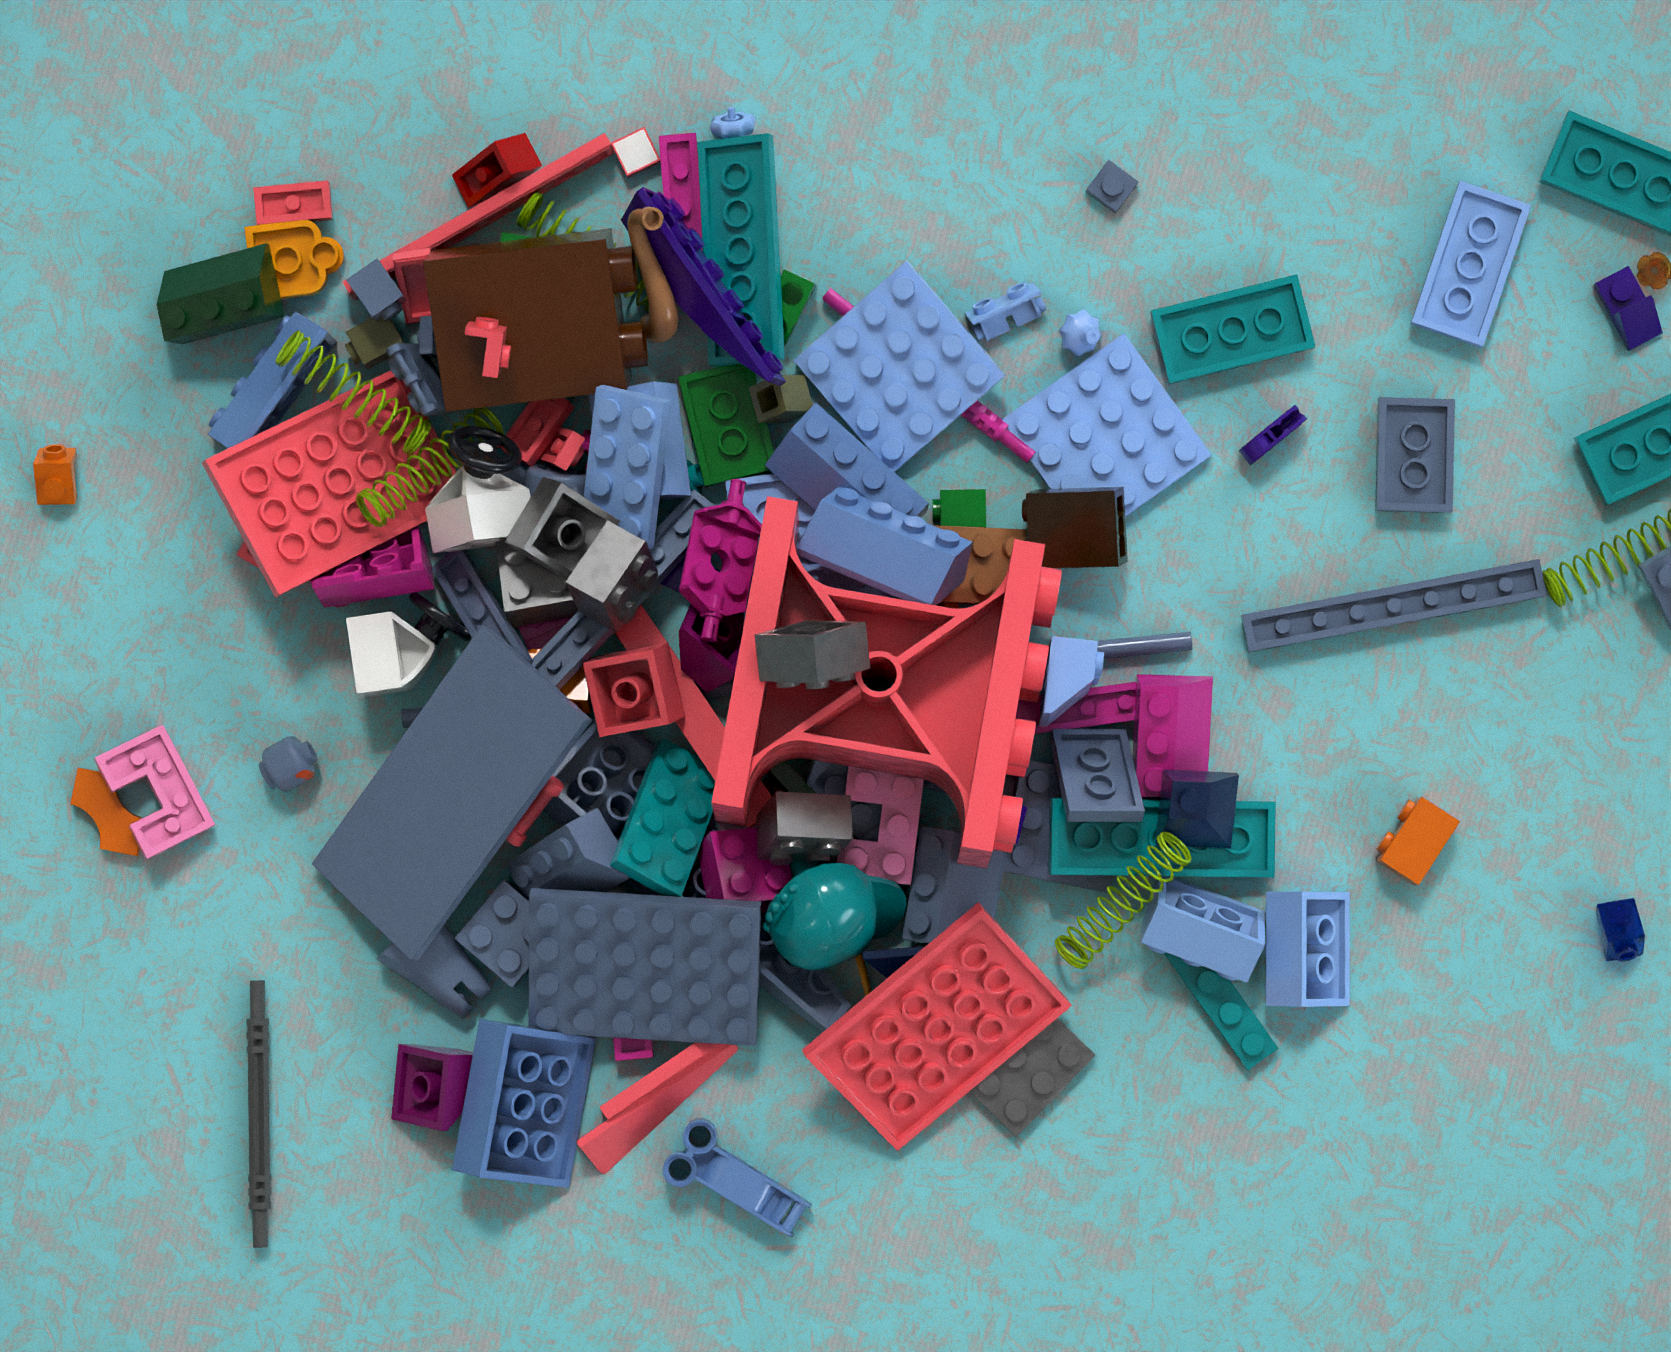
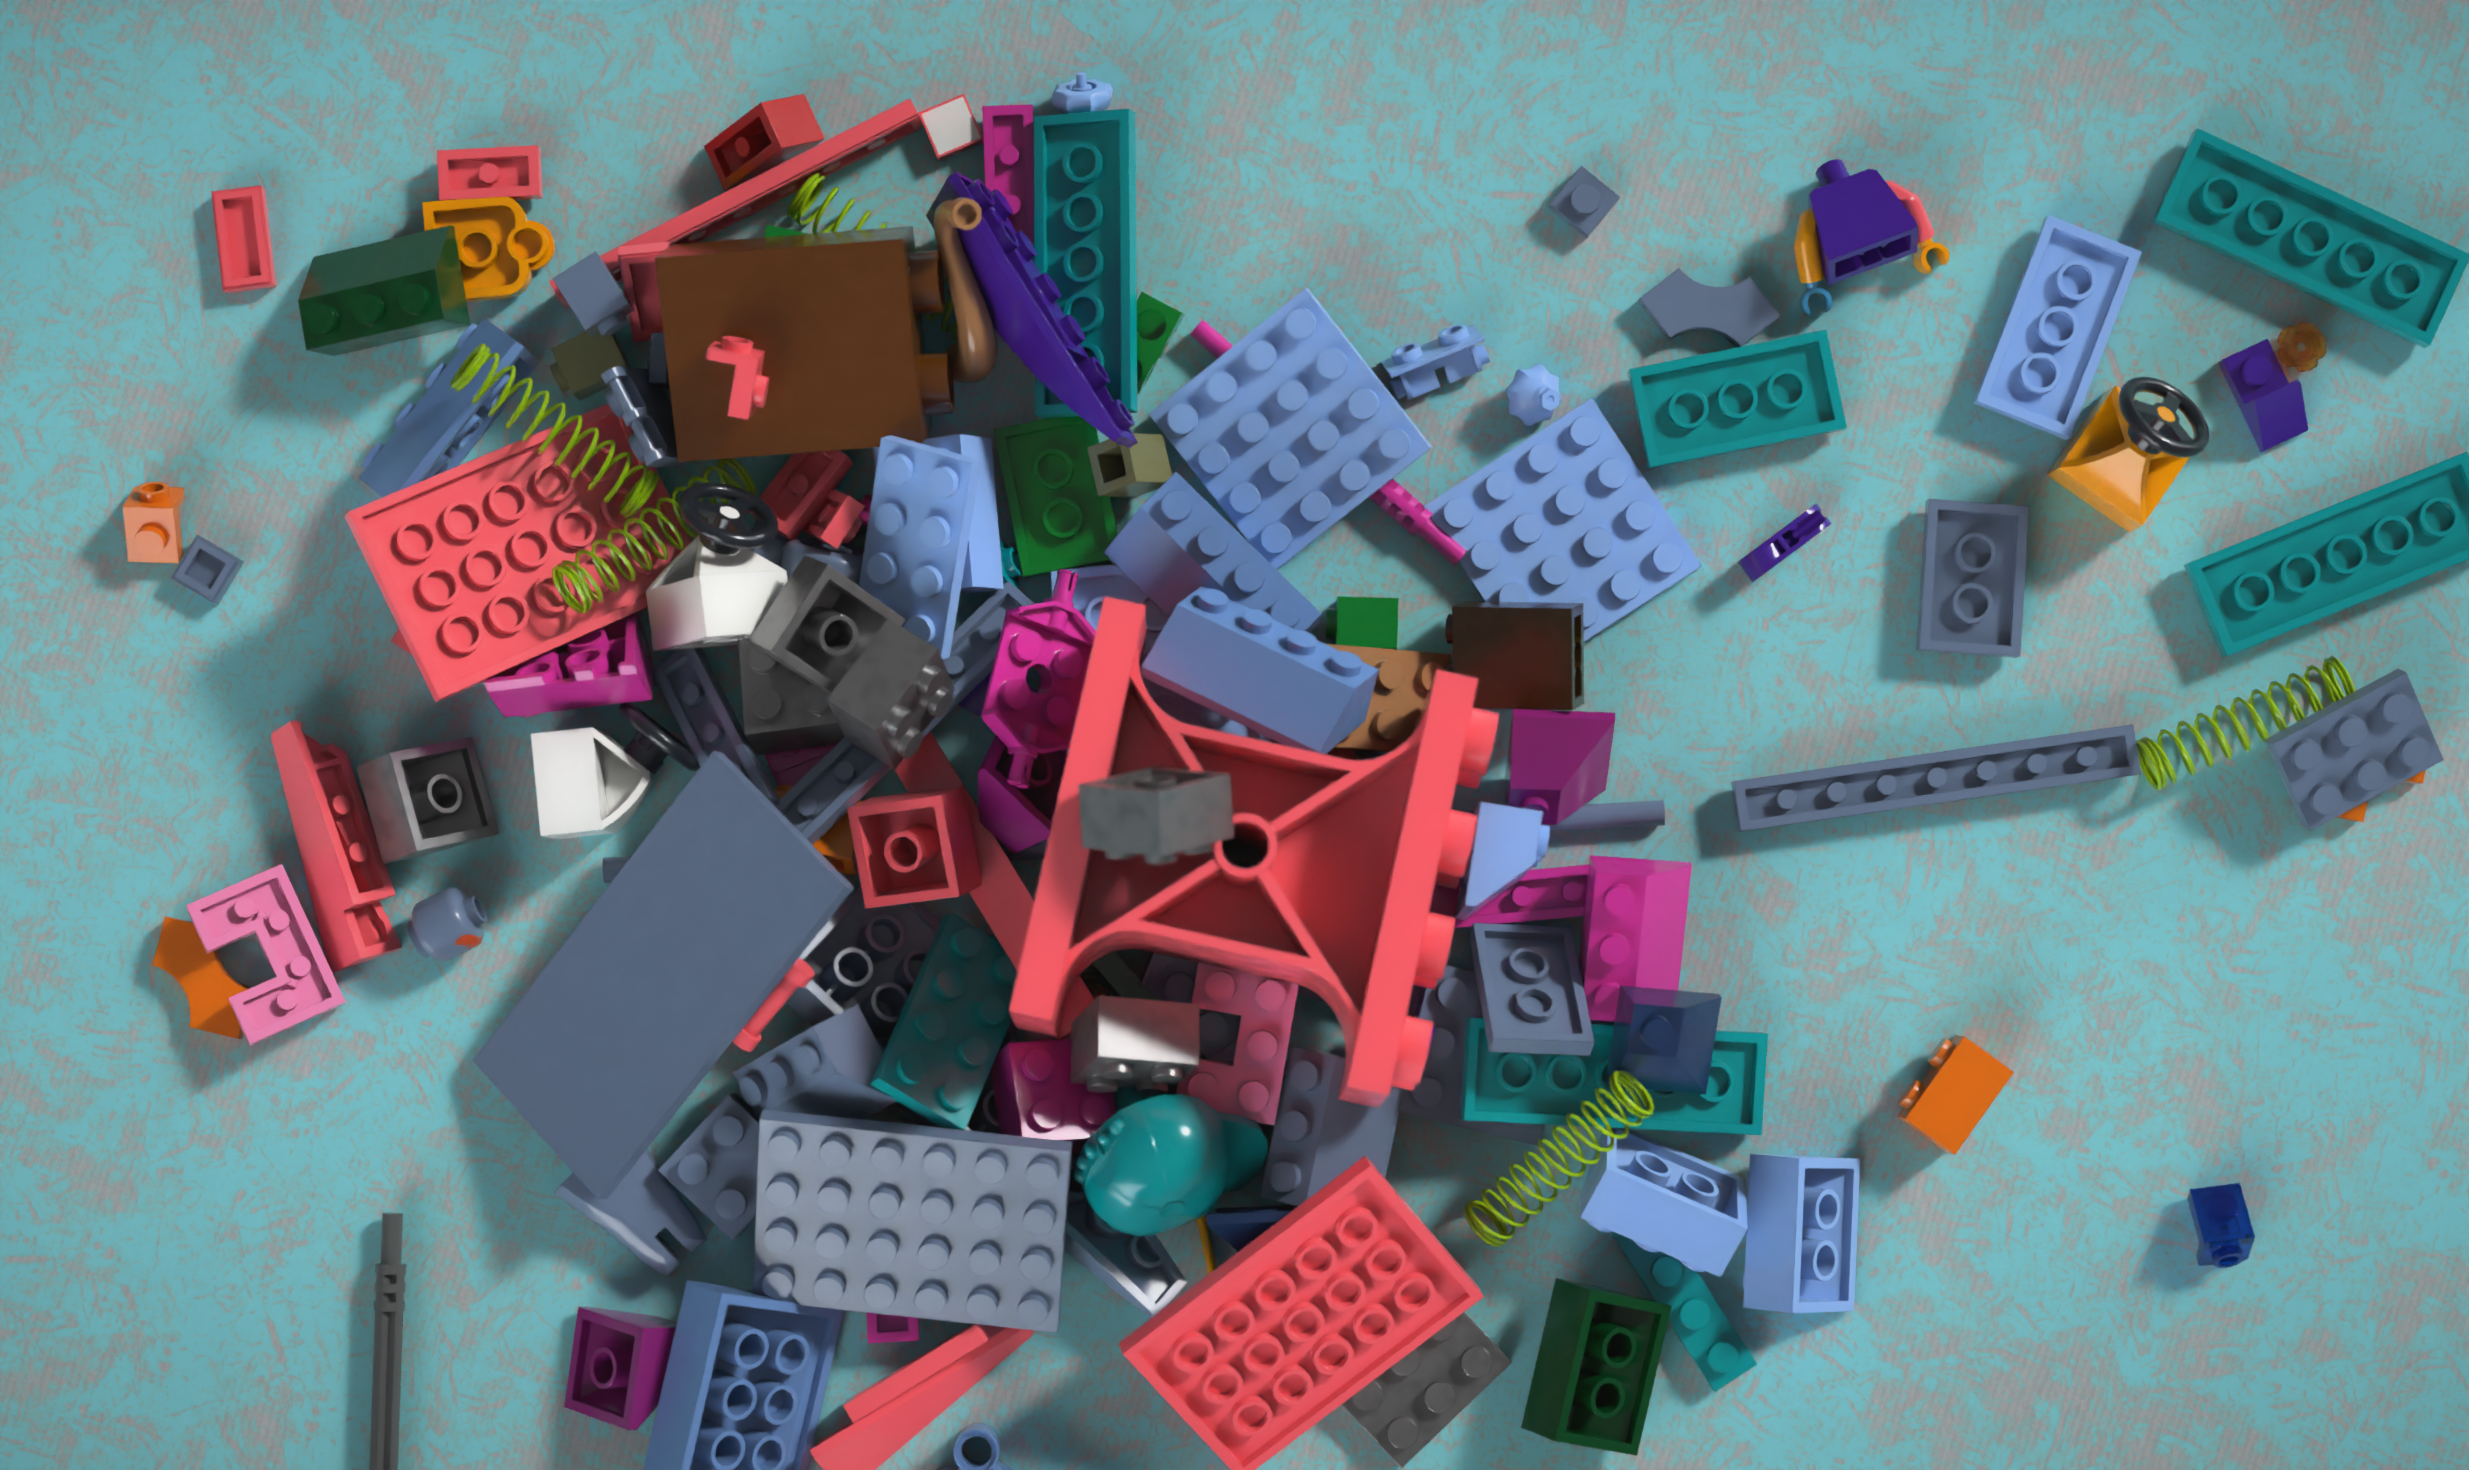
camera: 10 degrees left, 0 degrees up
none -> sand blue tile [171,535,244,605]
none -> coral tile [211,185,277,293]
none -> coral wedge [271,720,402,973]
none -> flat silver slope [357,737,499,864]
none -> magenta slope [1505,709,1615,825]
none -> dark green slope [1521,1278,1672,1456]
none -> sand blue tile [1638,268,1780,348]
none -> dark purple torso [1794,159,1950,316]
none -> light orange piece [2047,377,2209,532]

